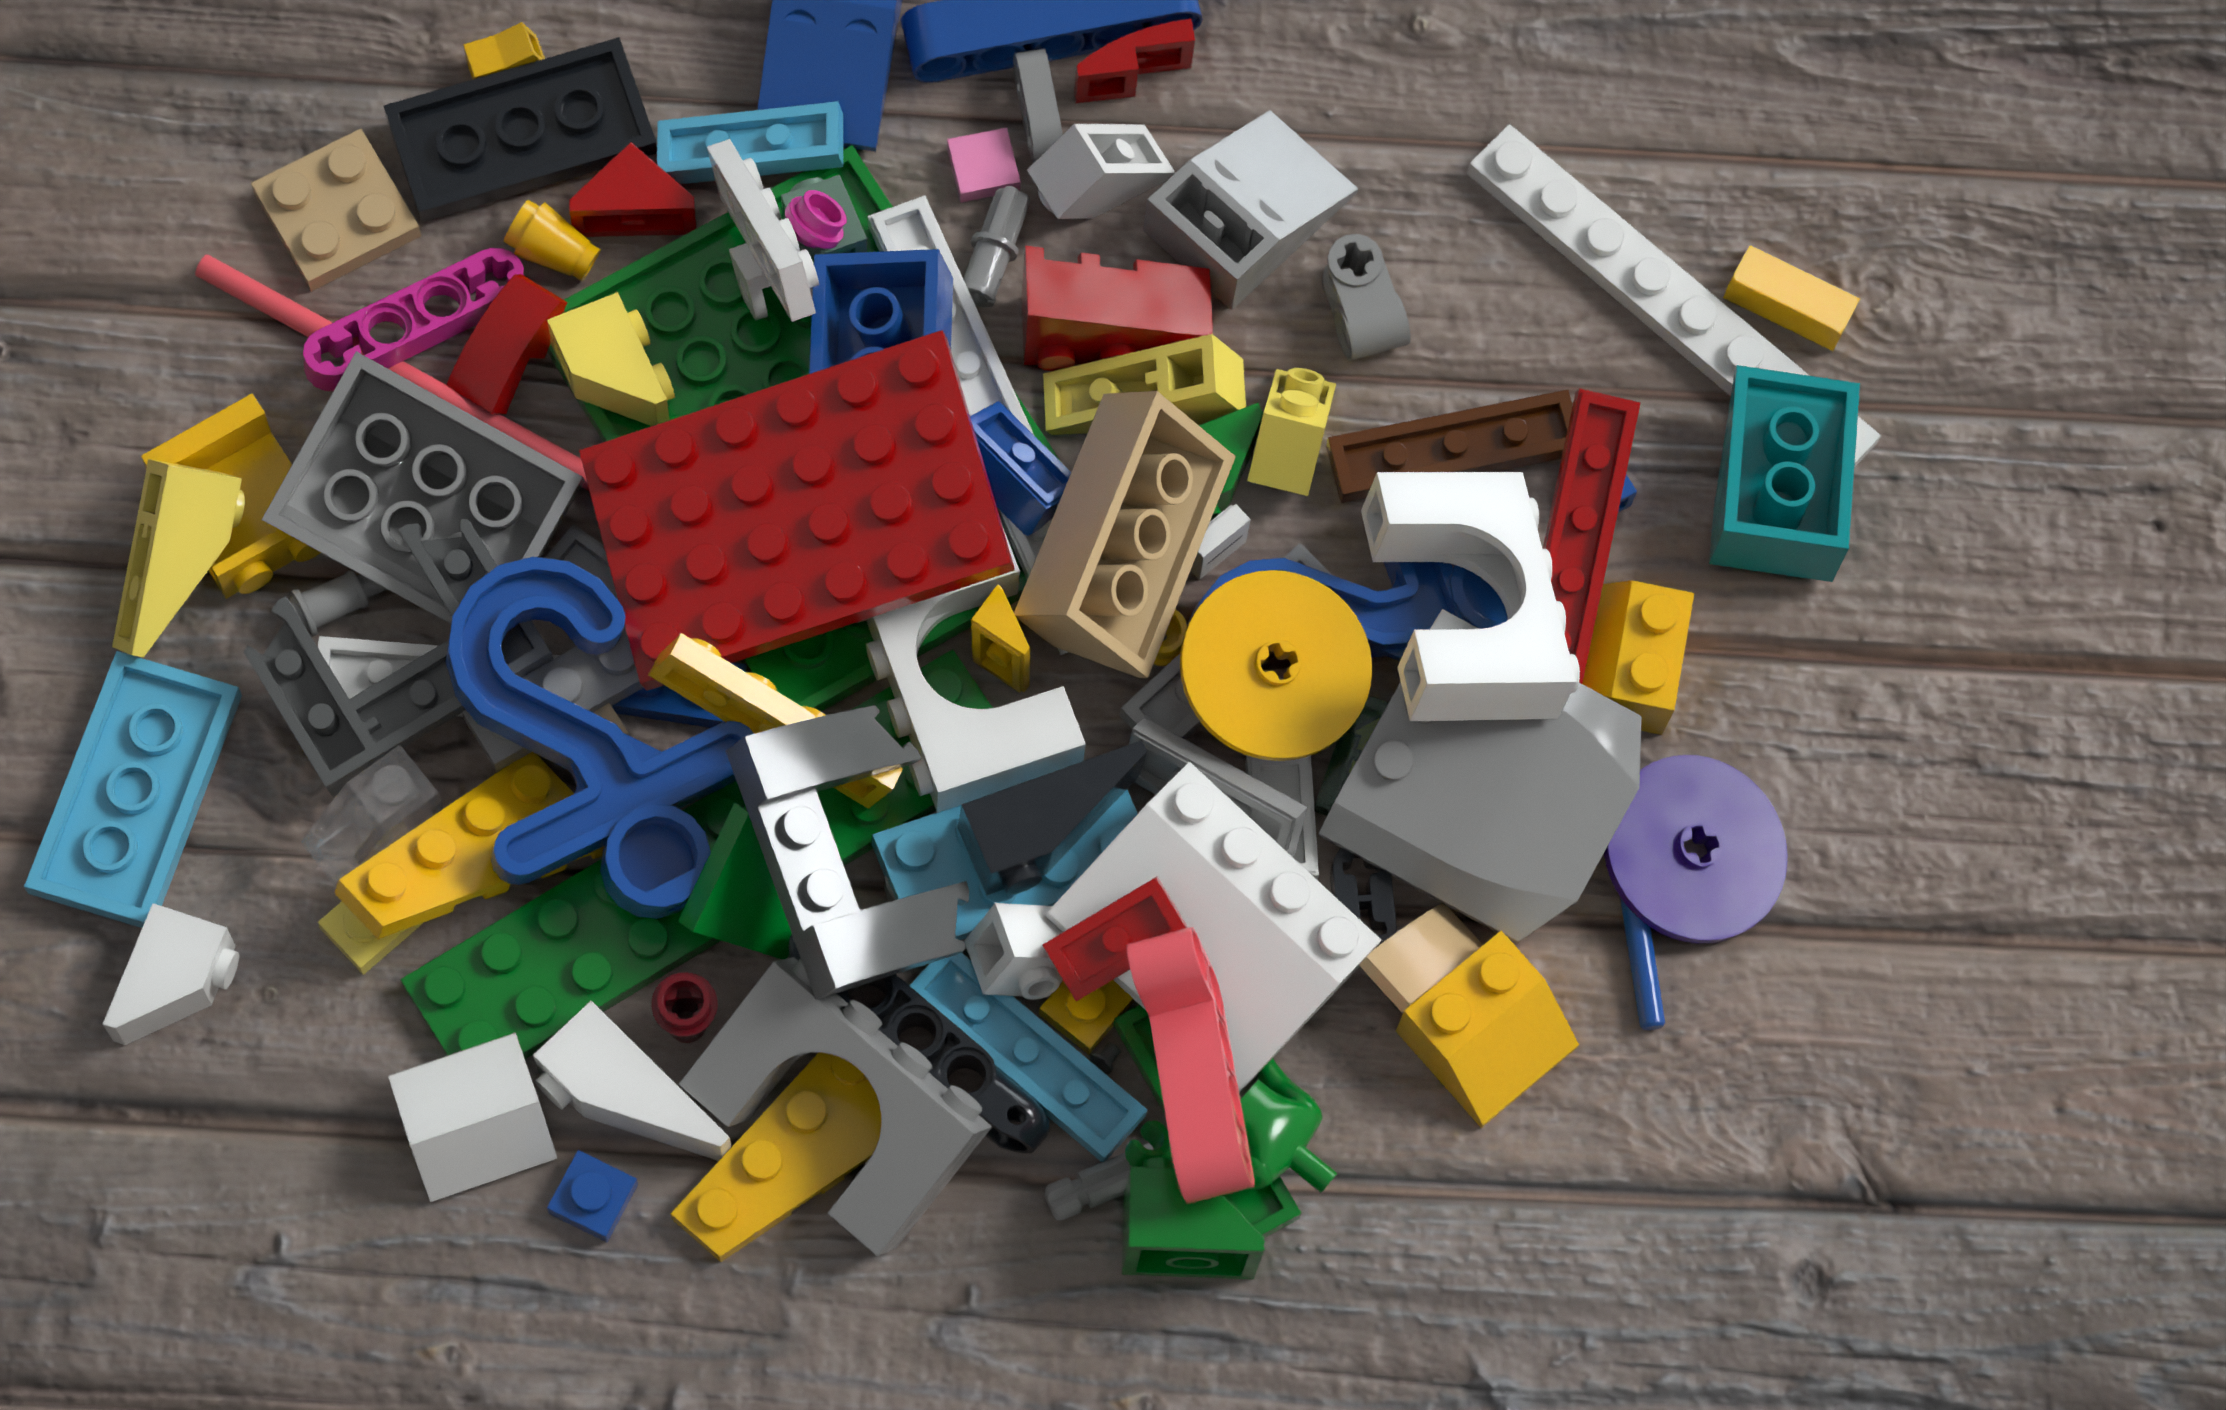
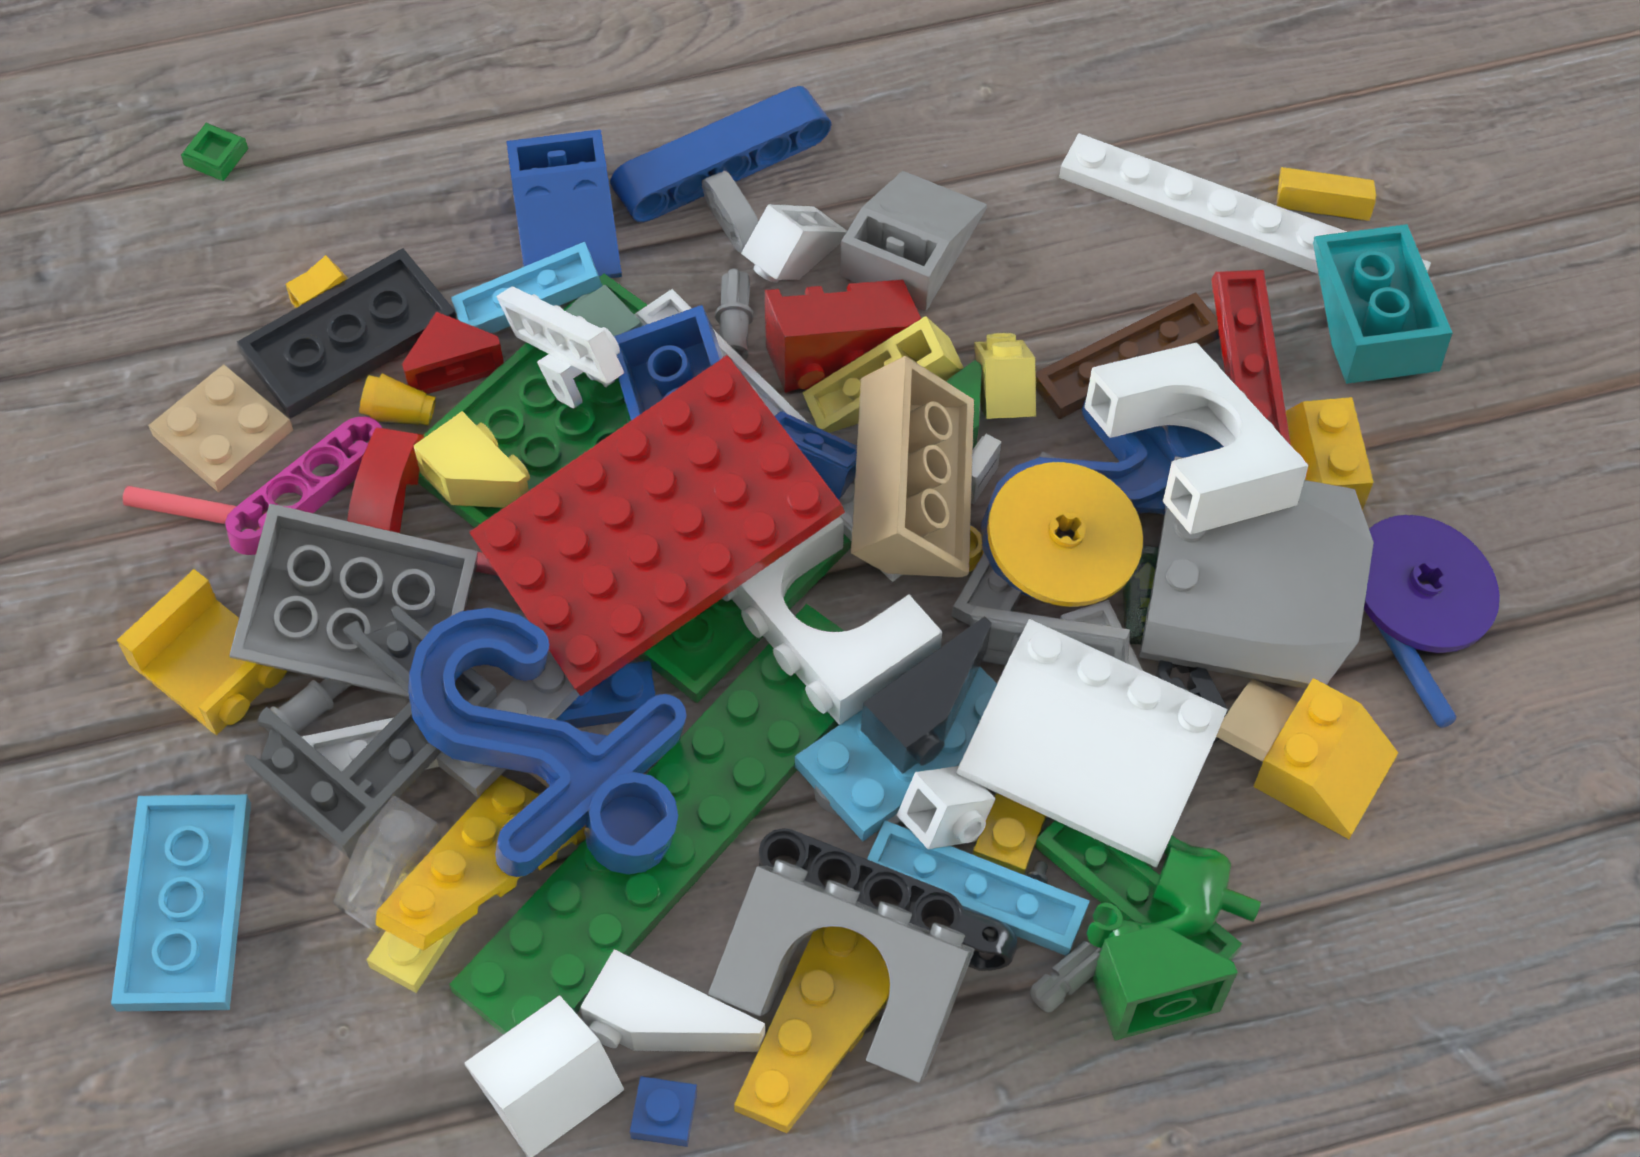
camera: 10 degrees left, 10 degrees down
white slope [103,903,239,1045] -> none
light yellow slope [112,459,245,657] -> none
yellow plate [648,633,903,809] -> none
dark red cone [651,972,718,1043] -> none
green tile [678,803,841,960] -> none
dark grey wedge [726,705,969,1000] -> none
dark pink plate [785,190,847,249] -> none
bright pink tile [947,128,1021,203] -> none
yellow slope [971,585,1030,693] -> none
red plate [1042,877,1188,1002] -> none
red slope [1074,19,1195,104] -> none
coral beam [1127,927,1254,1204] -> none
light grey piece [1322,234,1411,361] -> none

